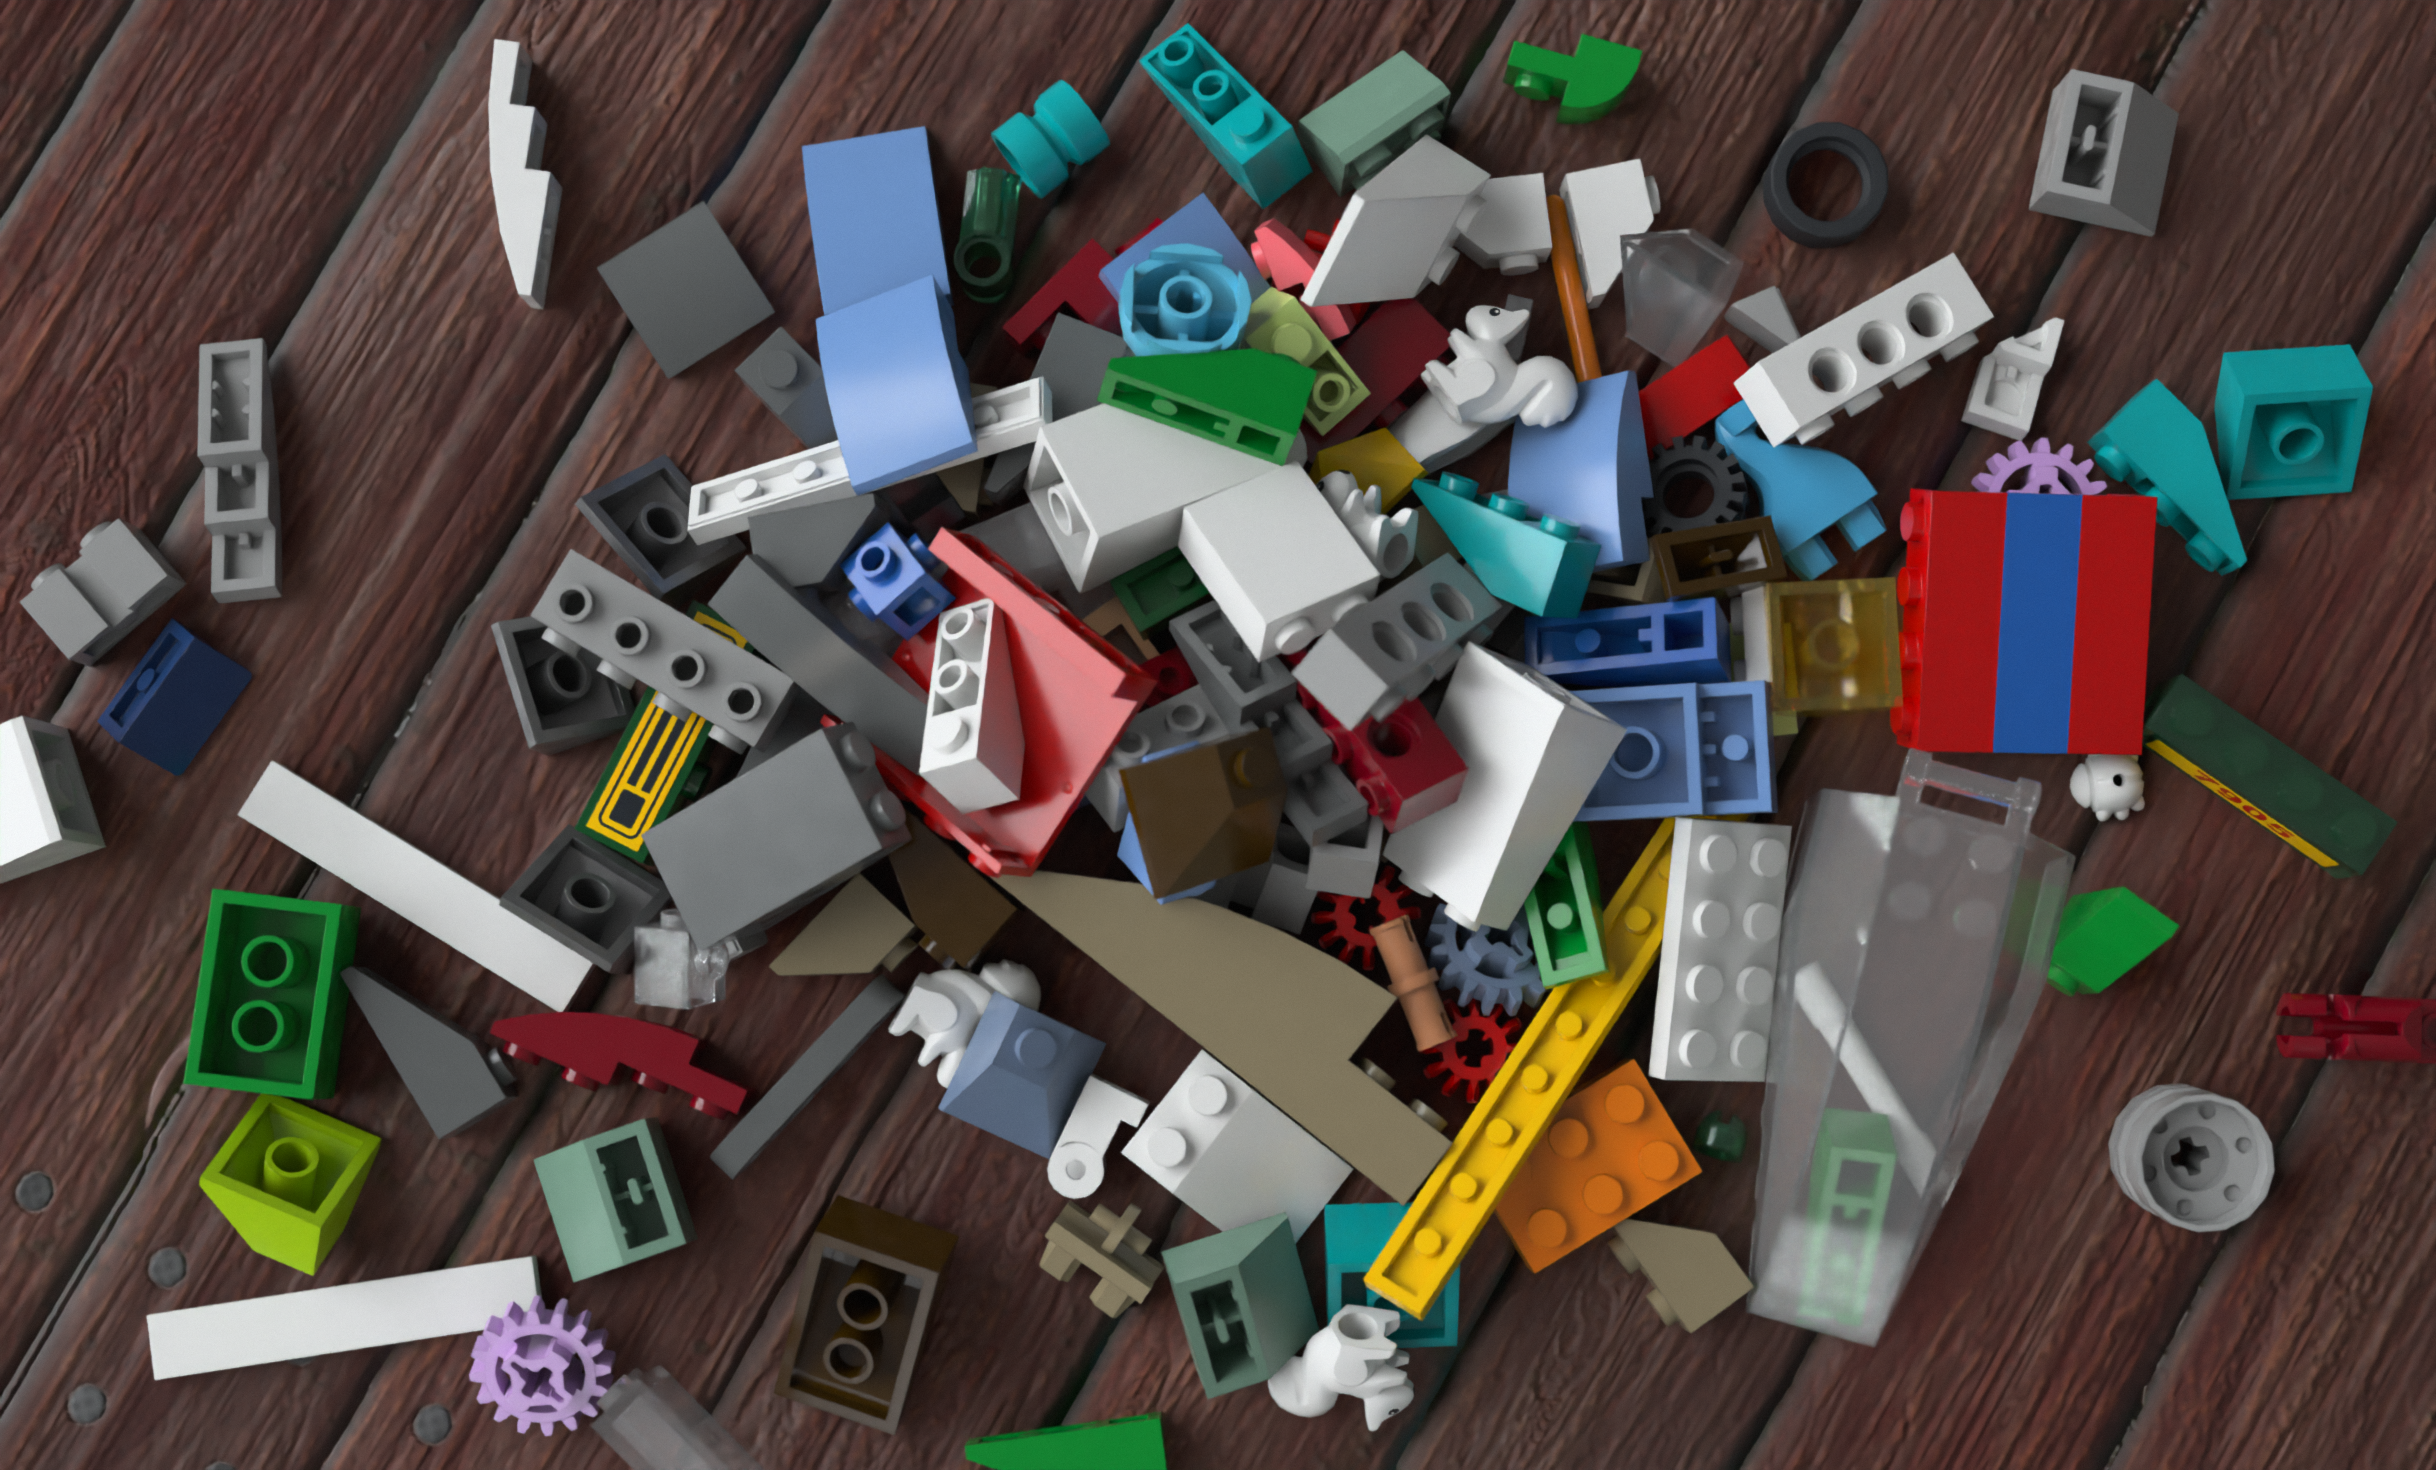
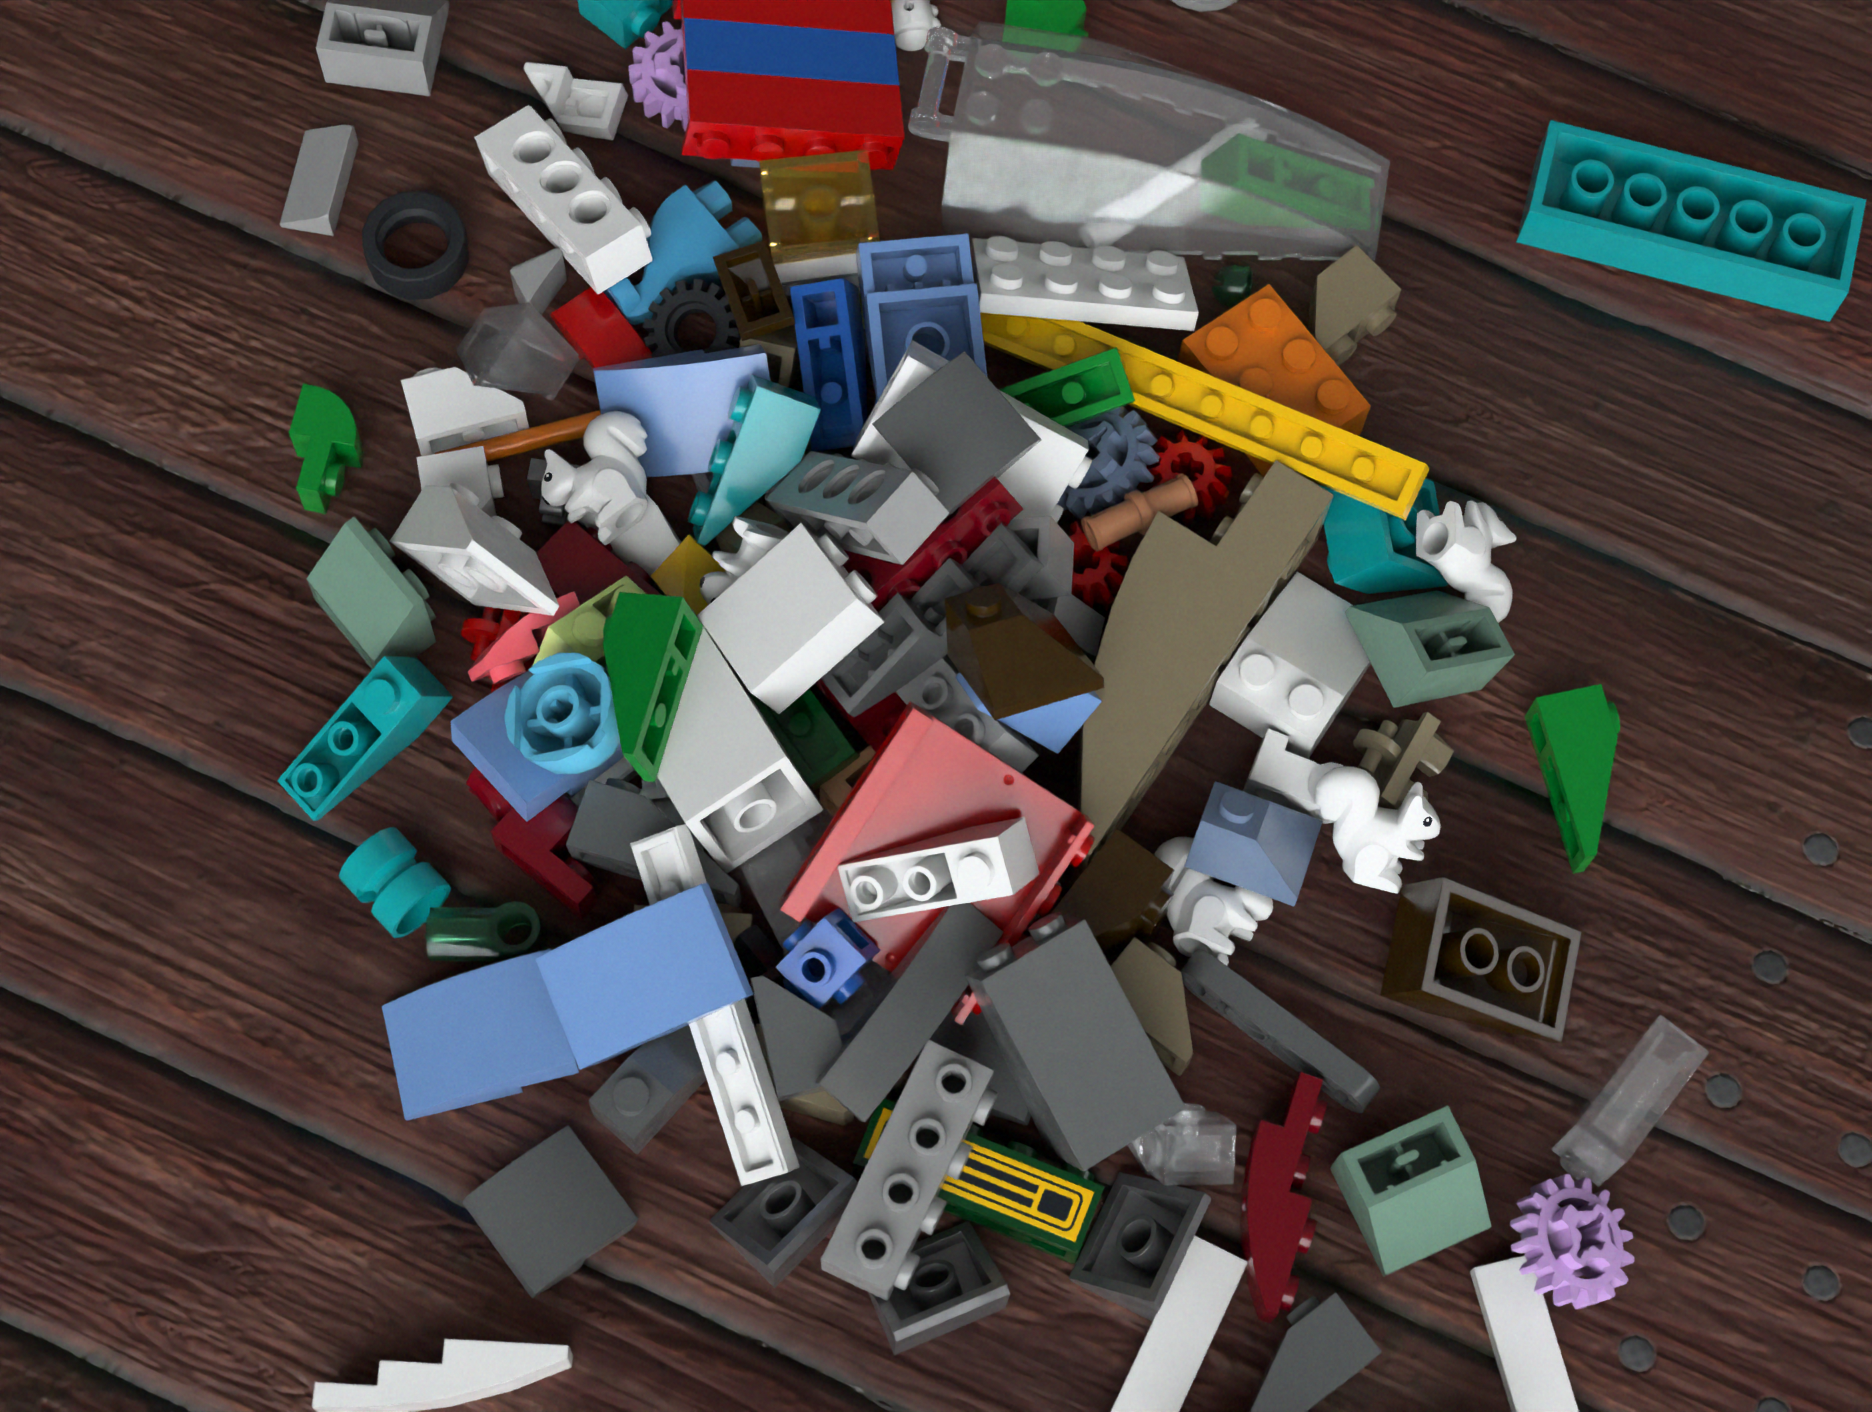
camera: 100 degrees left, 15 degrees down
none -> light grey slope [280,124,359,236]
none -> dark grey slope [872,351,1041,514]
none -> white animal [1315,766,1441,894]

